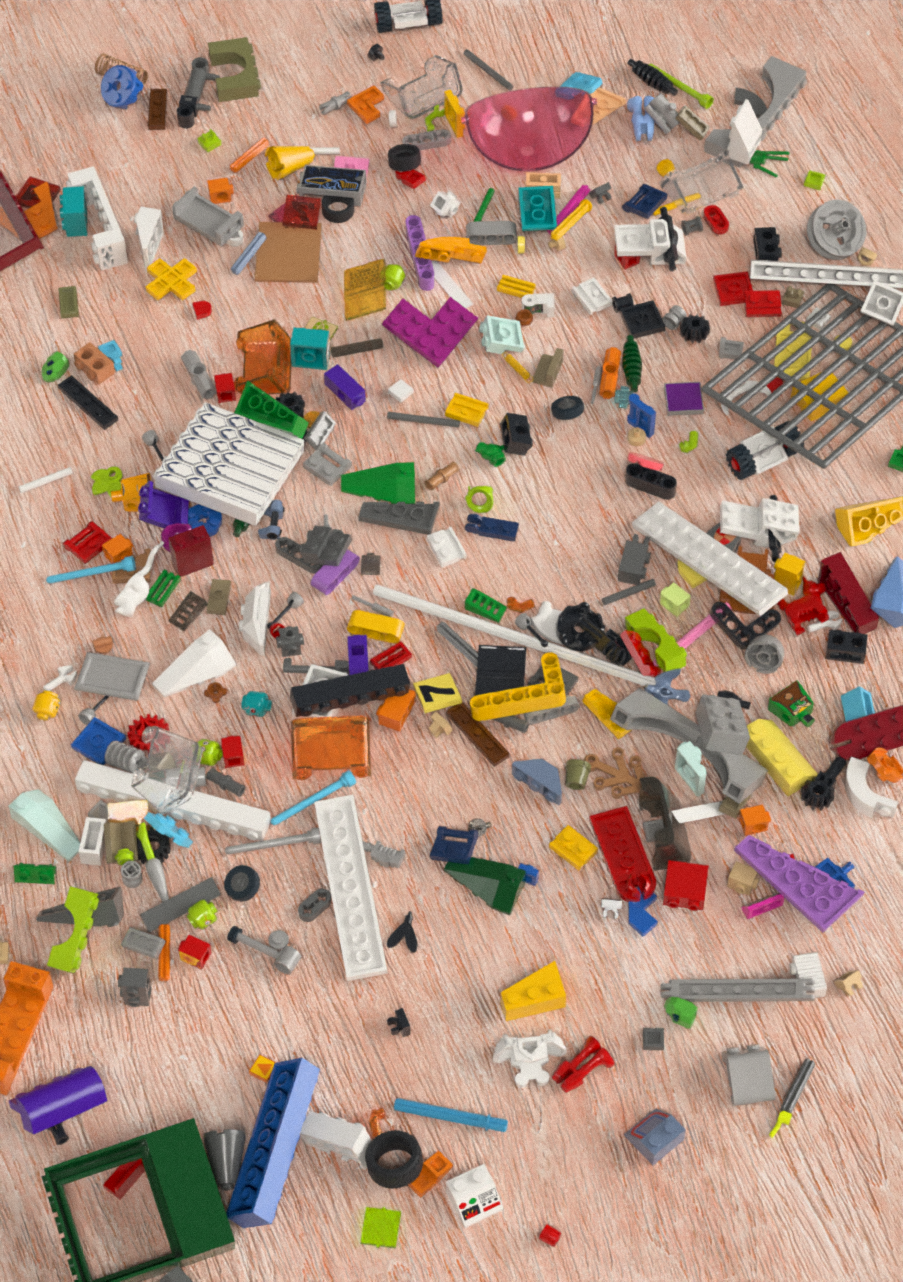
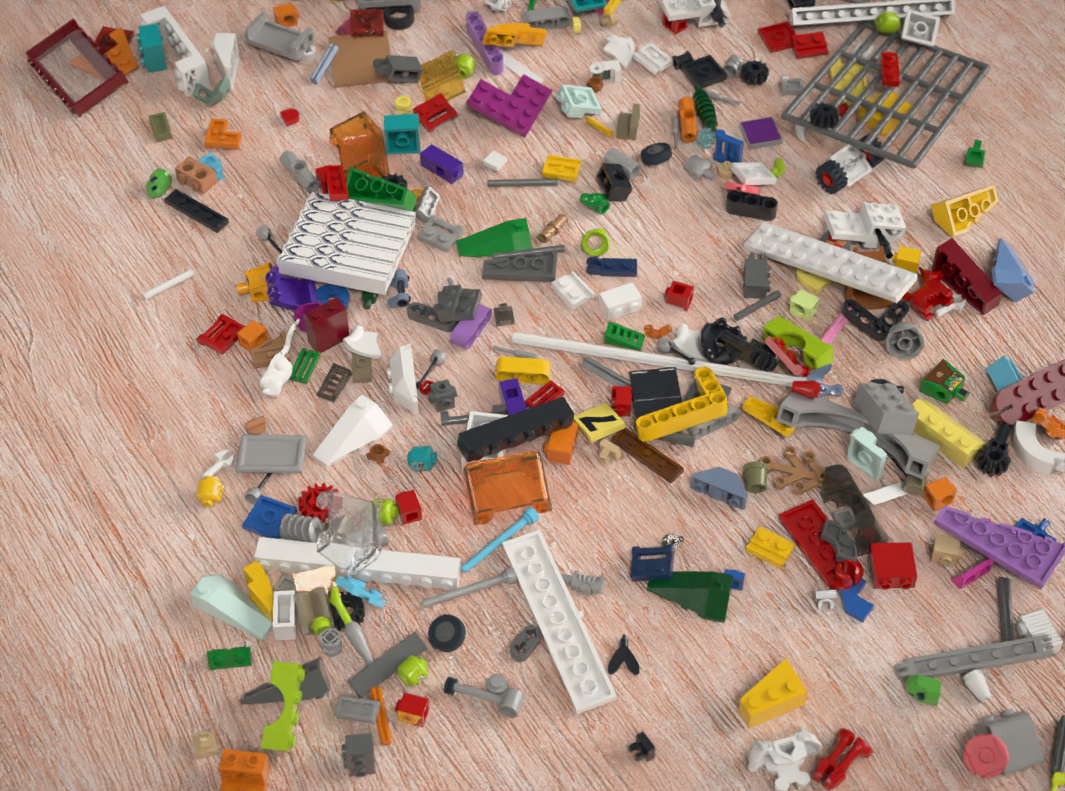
camera: 10 degrees left, 5 degrees down
medium azure piece [46,556,136,584] -> none
lime plate [91,466,123,498] -> none
yellow plate [145,258,197,301] -> none
dark grey pin [206,768,246,797] -> none
clear smoke axle [331,338,383,358] -> none
yellow tile [497,275,536,298] -> none
dark grey tile [643,1028,664,1050] -> none
dark tan tile [782,286,804,308] -> none
black brick [825,630,868,664] -> none
none -> sand green piece [193,76,229,107]
none -> orange plate [204,118,242,149]
none -> yellow slope [243,560,274,623]
none -> red plate [324,165,348,201]
none -> white arm [343,325,381,358]
none -> dark grey hinge [373,55,423,83]
none -> light yellow tile [395,96,412,111]
none -> red plate [413,93,458,133]
none -> dark grey bar [492,245,565,259]
none -> white brick [599,282,642,320]
none -> white arm [603,34,634,68]
none -> light grey pin [604,148,641,180]
none -> red brick [612,386,632,417]
none -> red brick [664,280,694,311]
none -> light grey piece [684,155,716,180]
none -> light grey piece [705,90,740,106]
none -> white plate [730,162,777,185]
none -> red cone [791,380,821,399]
none -> black gear [809,102,839,130]
none -> dark grey tile [820,519,857,563]
none -> lime head [875,11,901,34]
none -> red plate [880,52,900,87]
none -> white cone [963,669,992,703]
none -> coral tile [964,733,1009,779]
none -> dark grey axle [998,577,1014,642]

